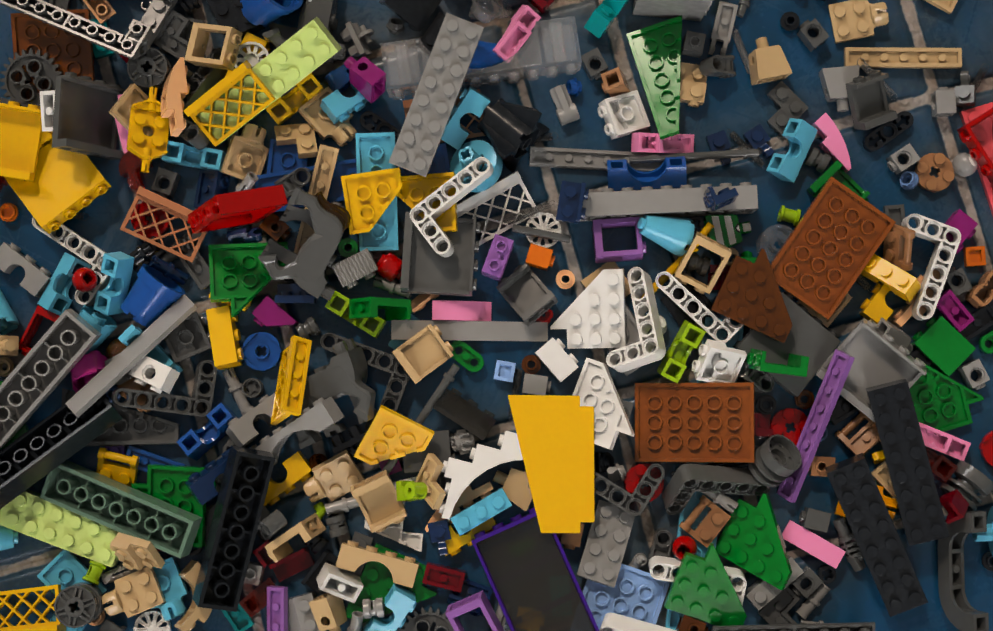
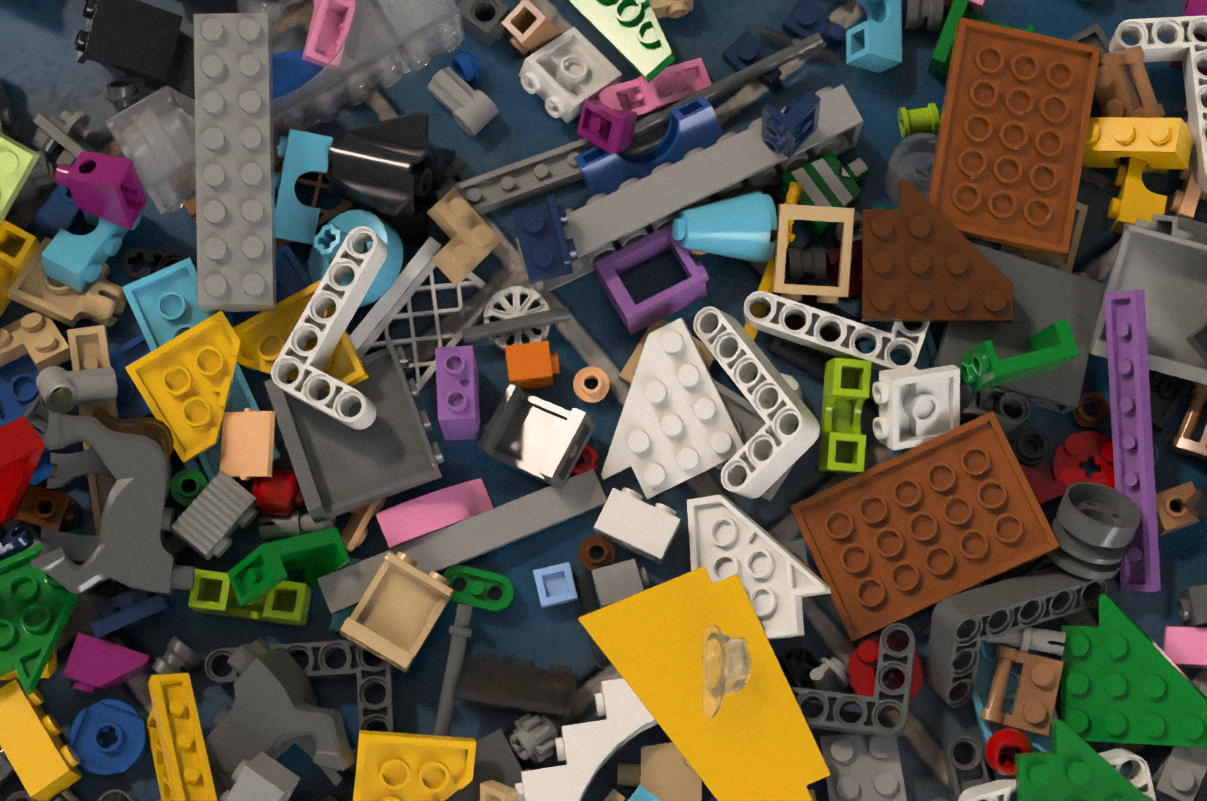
camera: 25 degrees left, 10 degrees down
none -> light grey piece [36,366,118,413]
none -> light nougat piece [220,408,276,481]
none -> tan plate [426,187,502,286]
none -> magenta slope [577,99,637,153]
none -> clear piece [702,624,752,718]

